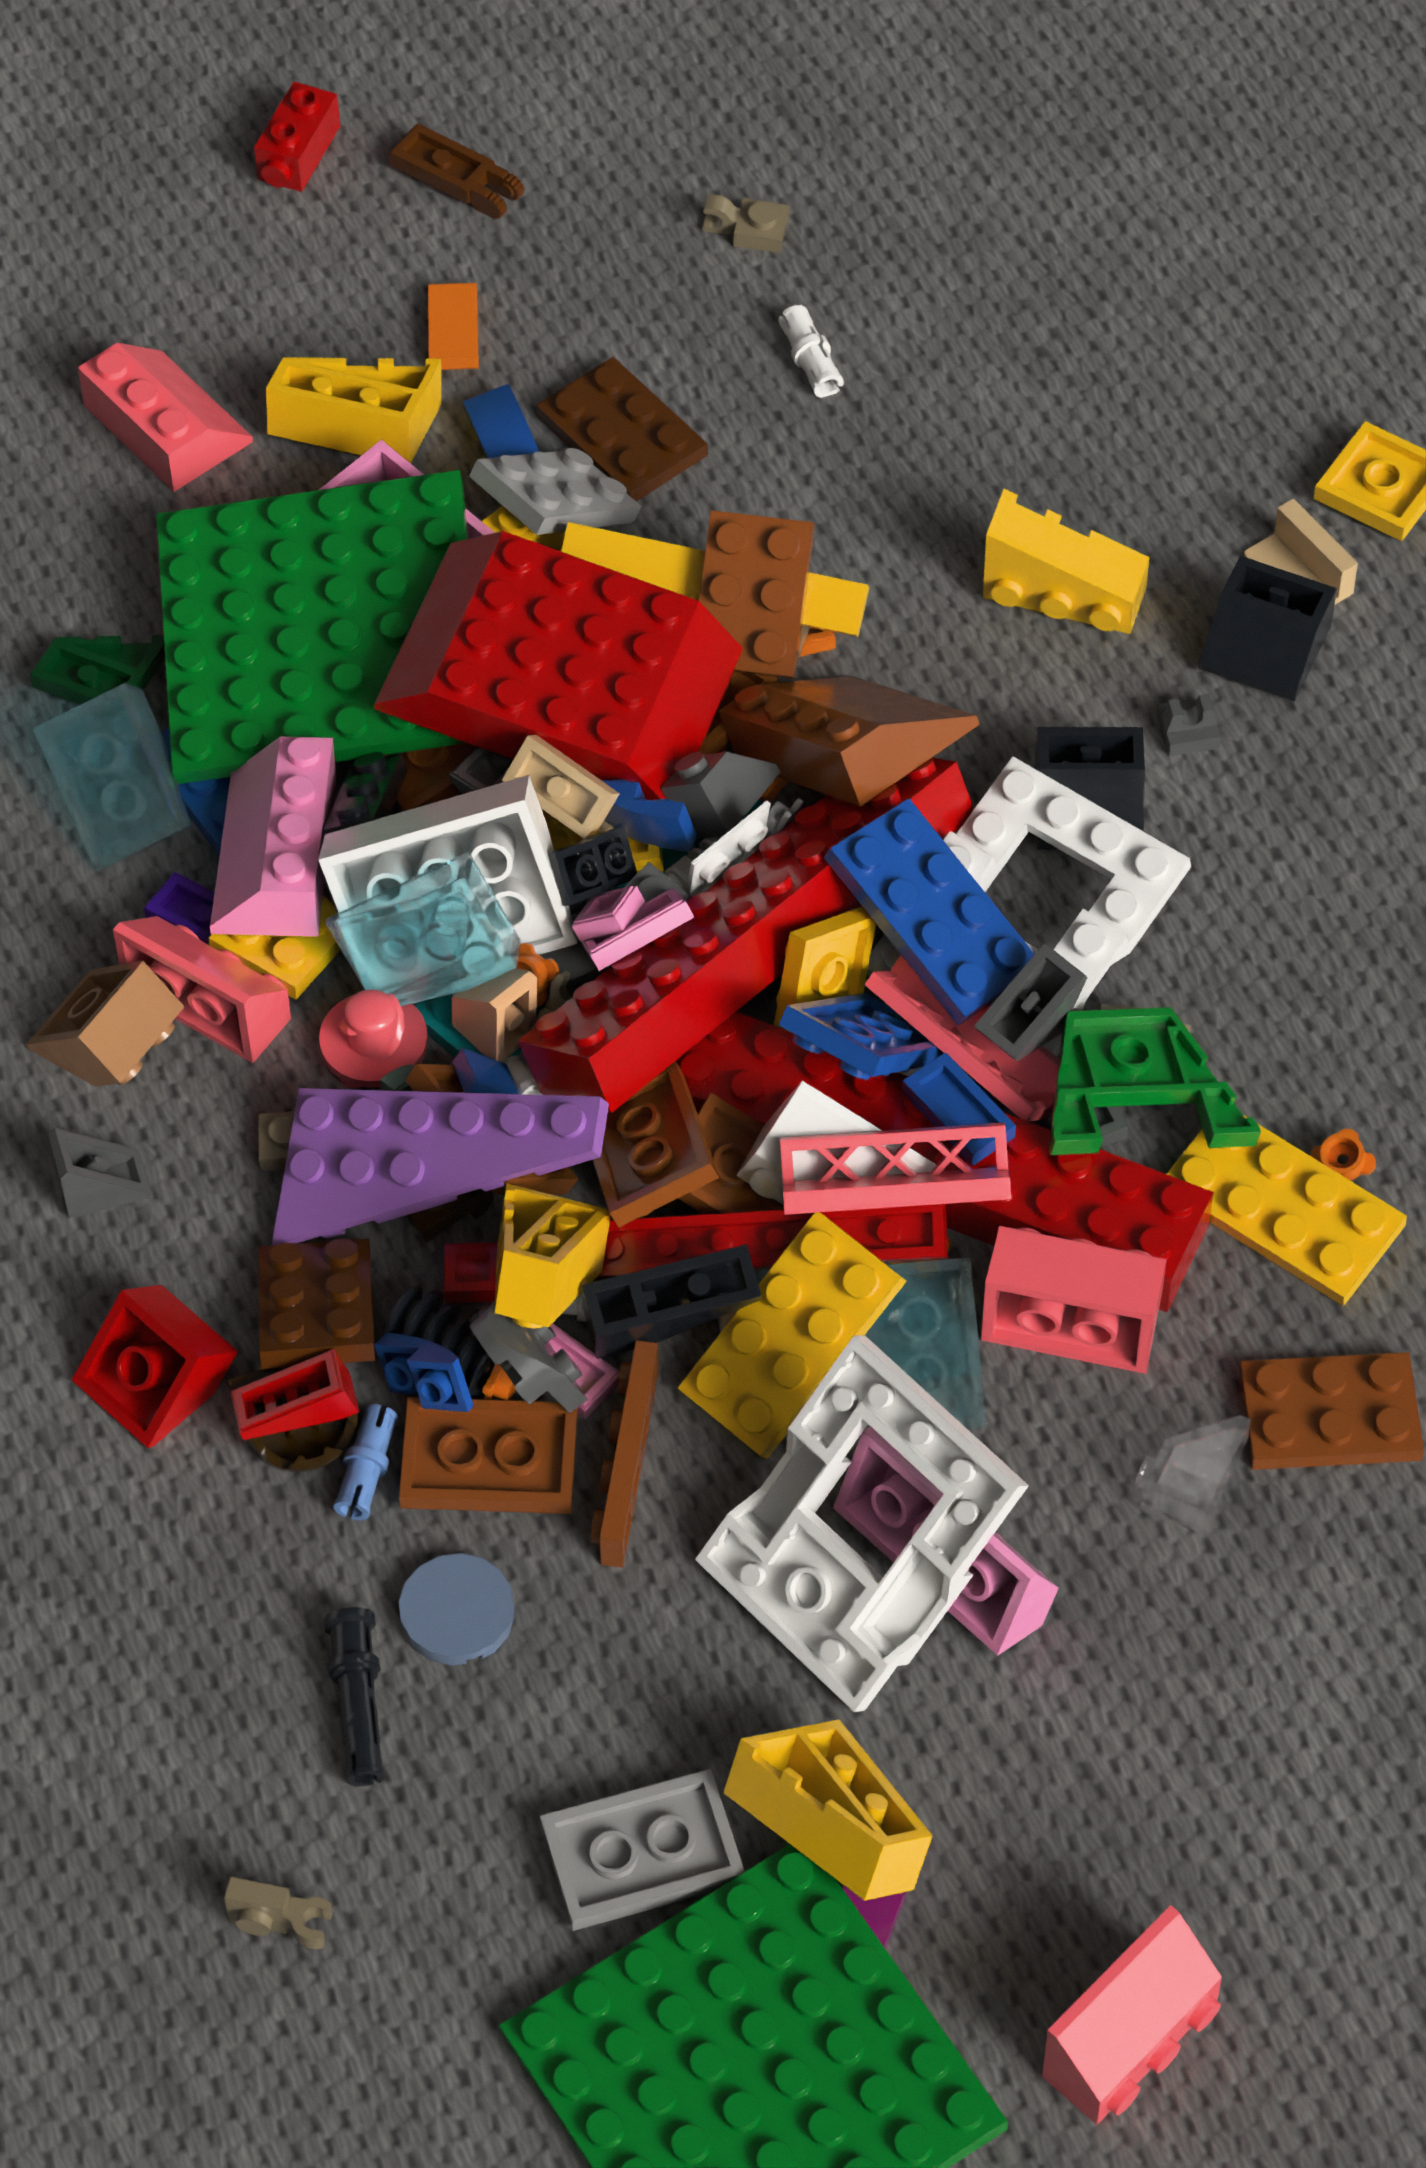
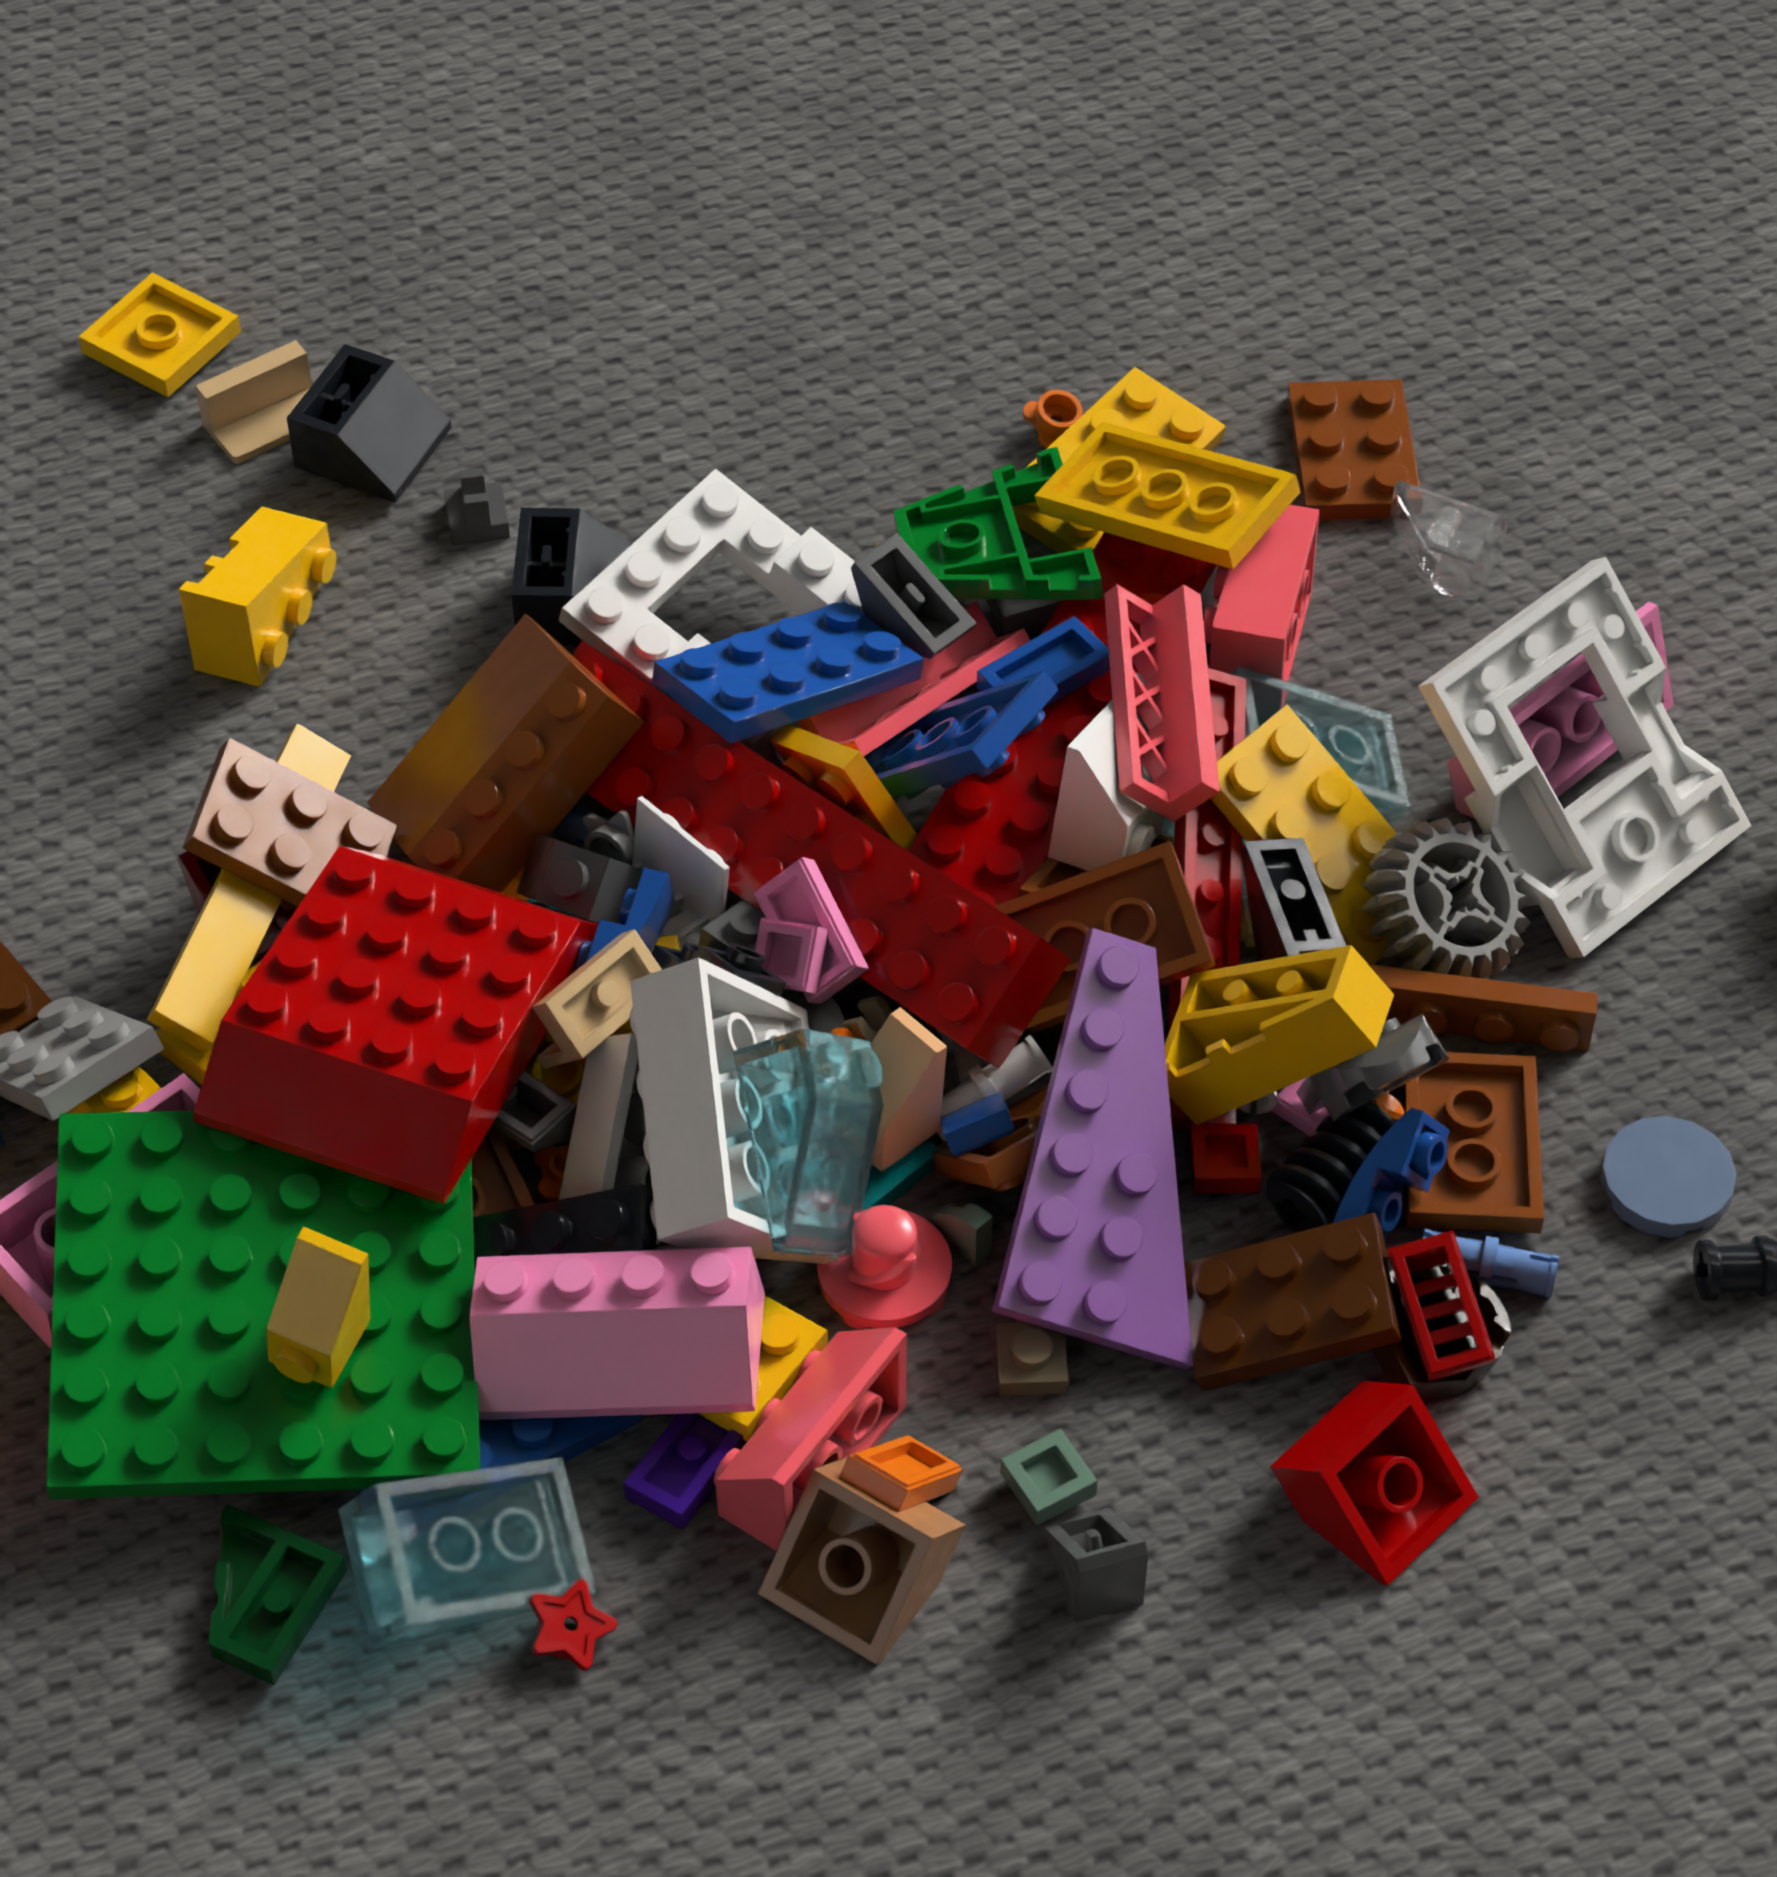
camera: 90 degrees left, 5 degrees down
none -> yellow slope [266,1227,370,1388]
none -> red plate [528,1579,618,1672]
none -> orange tile [839,1435,963,1512]
none -> sand green plate [1000,1429,1098,1526]
none -> yellow plate [1034,422,1301,569]
none -> light grey gear [1361,817,1531,979]

